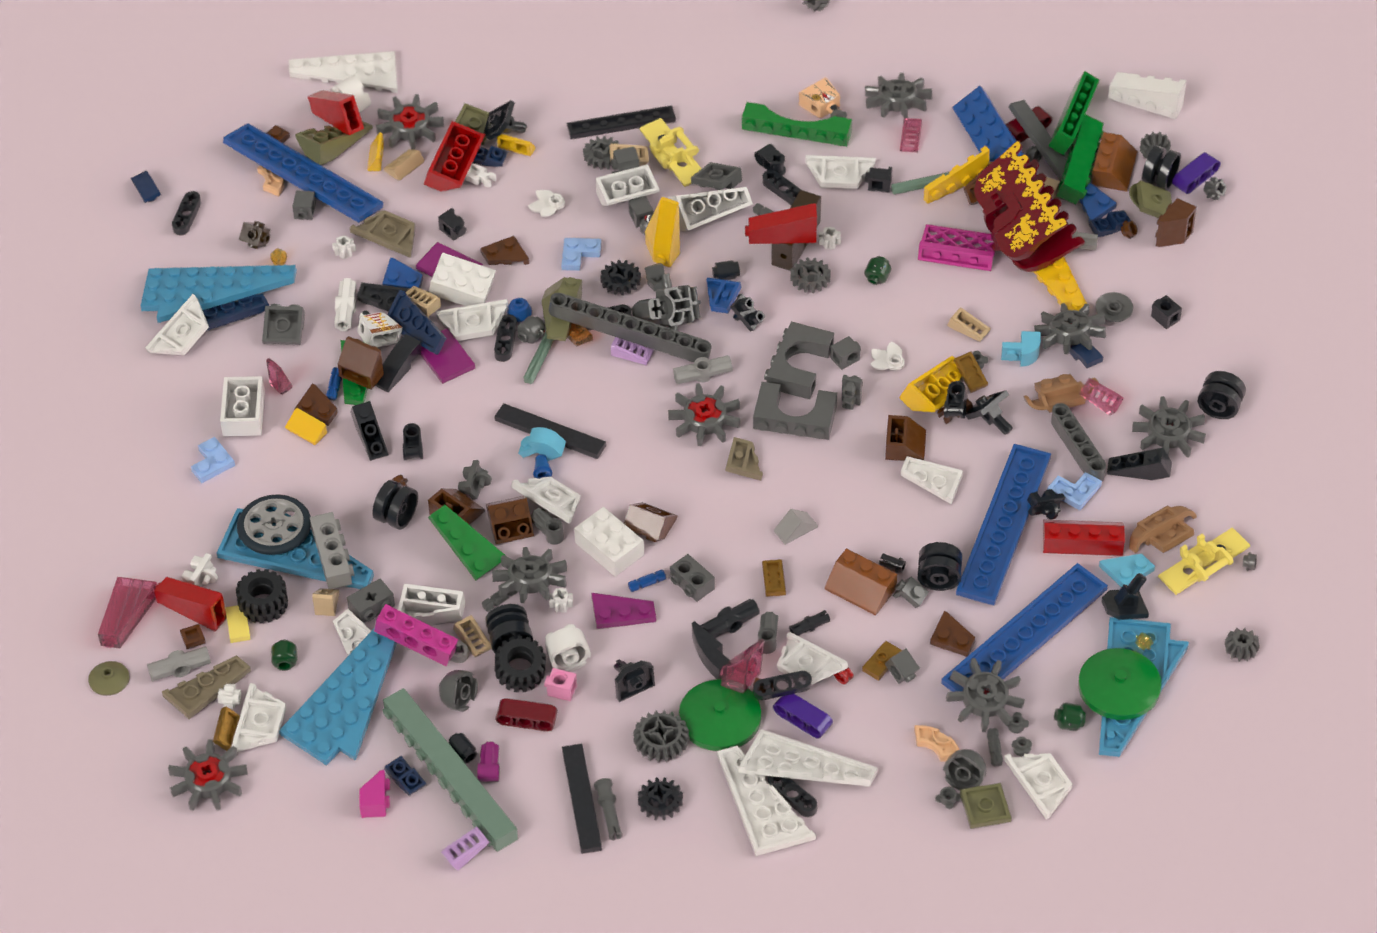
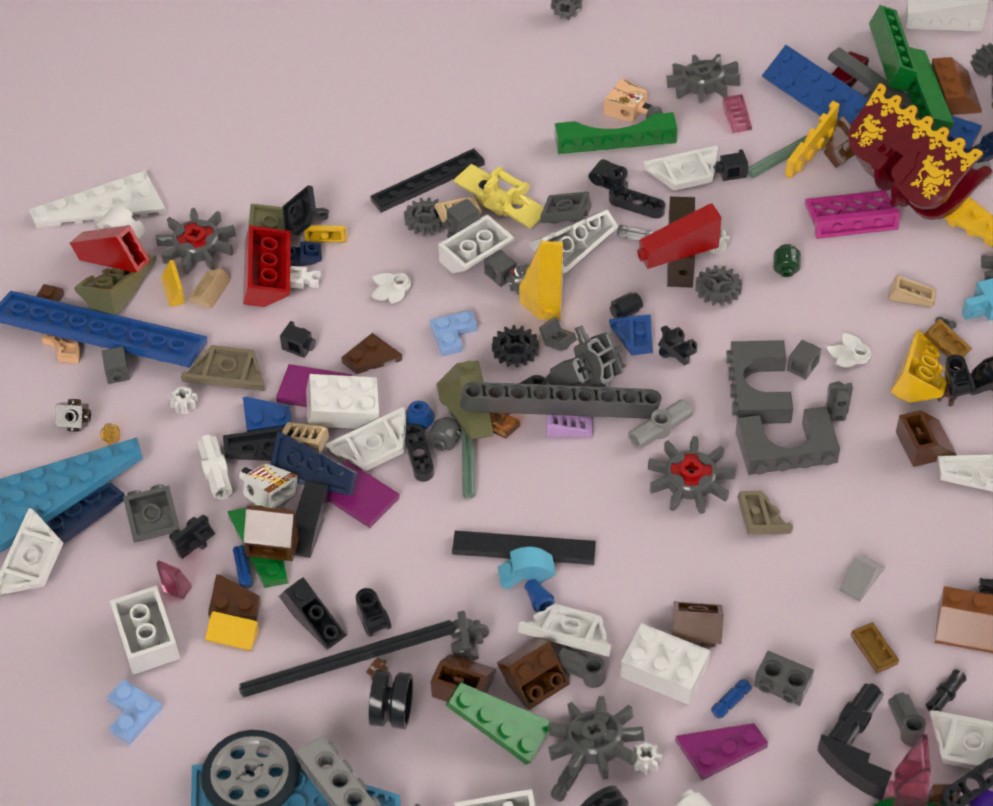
camera: 20 degrees left, 0 degrees up
none -> black hips [169,514,215,559]
none -> black axle [239,620,454,697]

